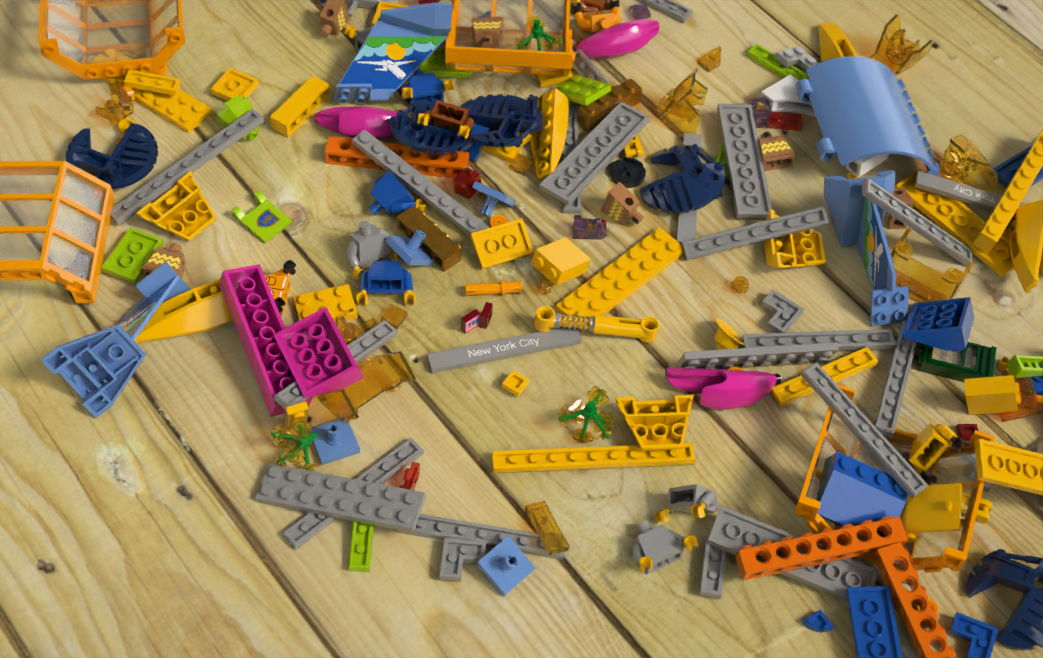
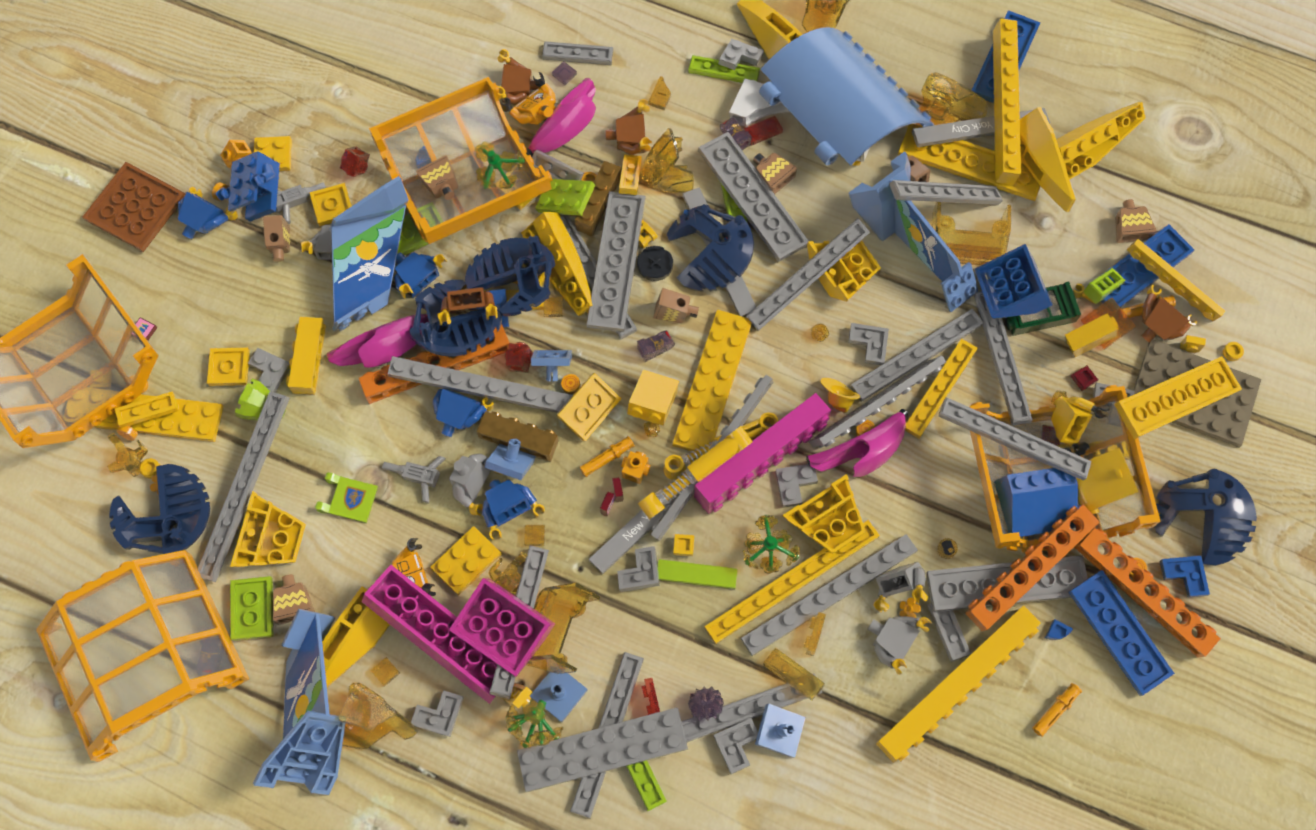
camera: 25 degrees left, 15 degrees up
none -> tile [133,317,157,341]
none -> light grey plate [248,348,290,393]
none -> clear yellow piece [339,683,419,749]
none -> clear yellow tile [370,657,400,687]
none -> light grey piece [382,456,446,503]
none -> light grey plate [410,690,464,737]
none -> dark orange torso [606,99,652,155]
none -> light grey plate [617,546,660,592]
none -> yellow plate [619,154,642,195]
none -> light orange brick [621,451,651,484]
none -> yellow piece [638,426,753,520]
none -> light grey plate [651,375,773,541]
none -> lime tile [658,559,738,589]
none -> gear [688,686,724,721]
none -> dark pink brick [694,393,831,514]
none -> light grey plate [741,534,918,656]
none -> light grey plate [775,464,818,508]
none -> clear yellow plate [804,612,826,656]
none -> yellow brick [876,605,1041,763]
none -> light orange plant [899,597,921,618]
none -> clear yellow tile [937,538,958,559]

